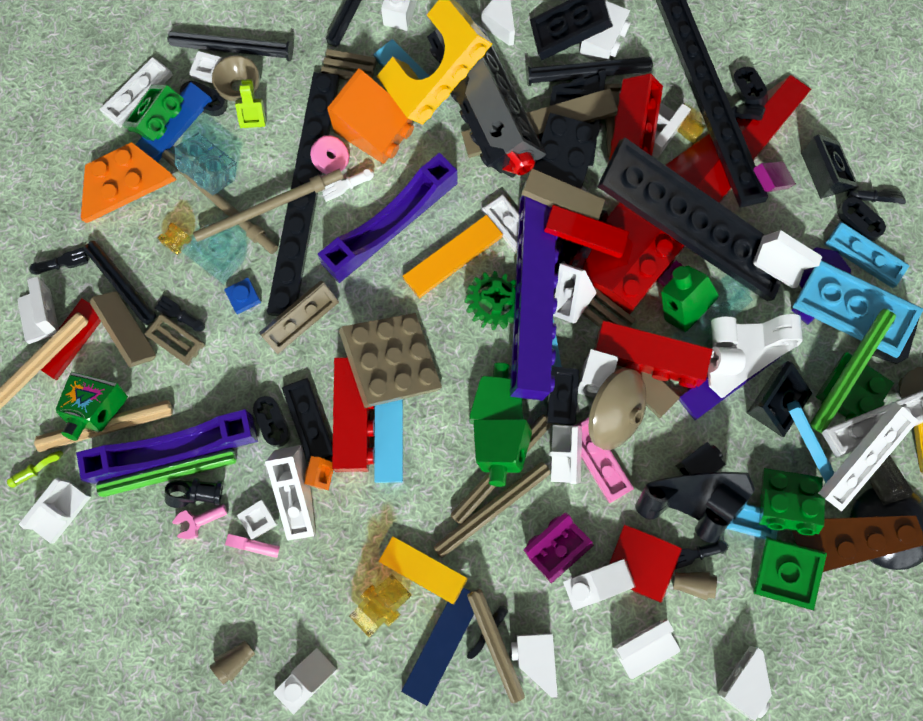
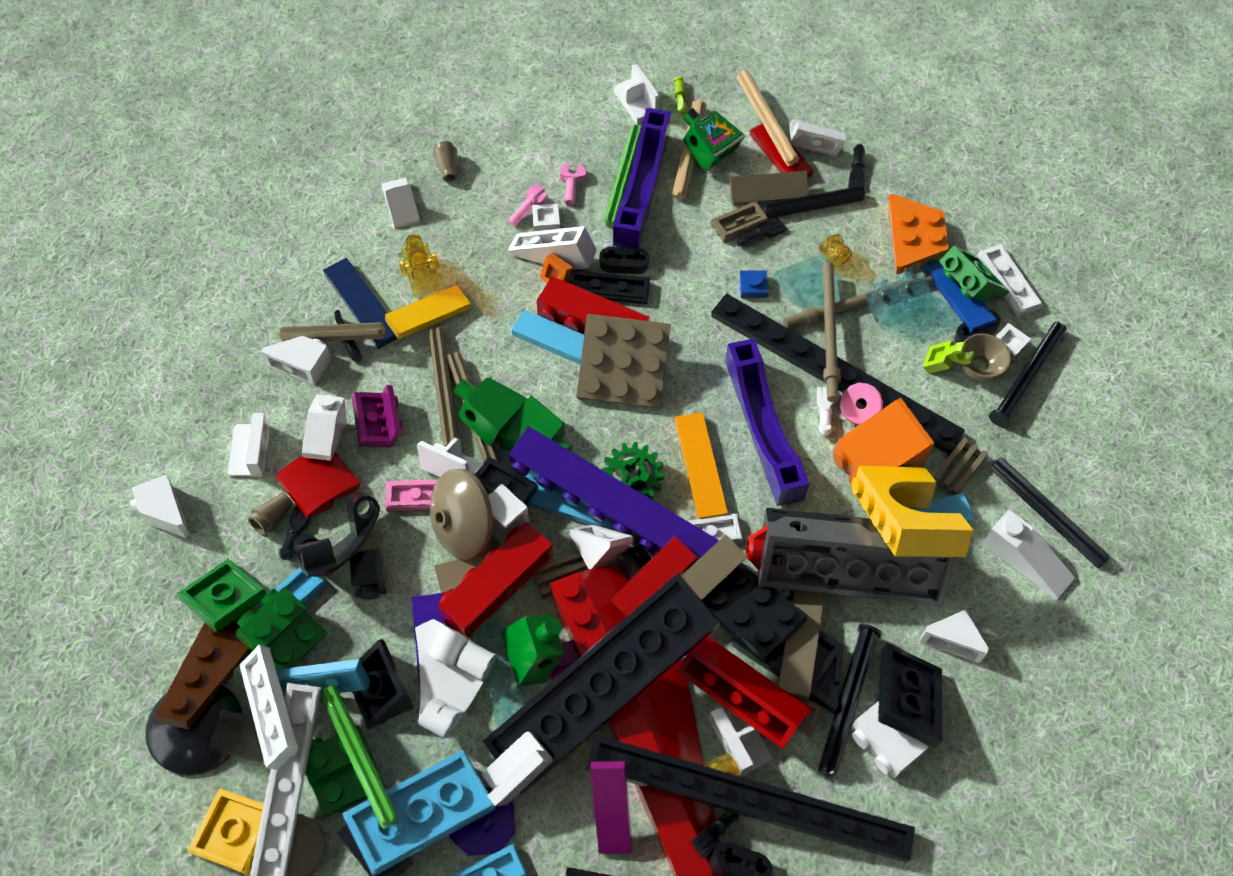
camera: 115 degrees right, 15 degrees down
black connector [165,478,223,508] -> none
dark tan tile [259,281,339,355] -> none

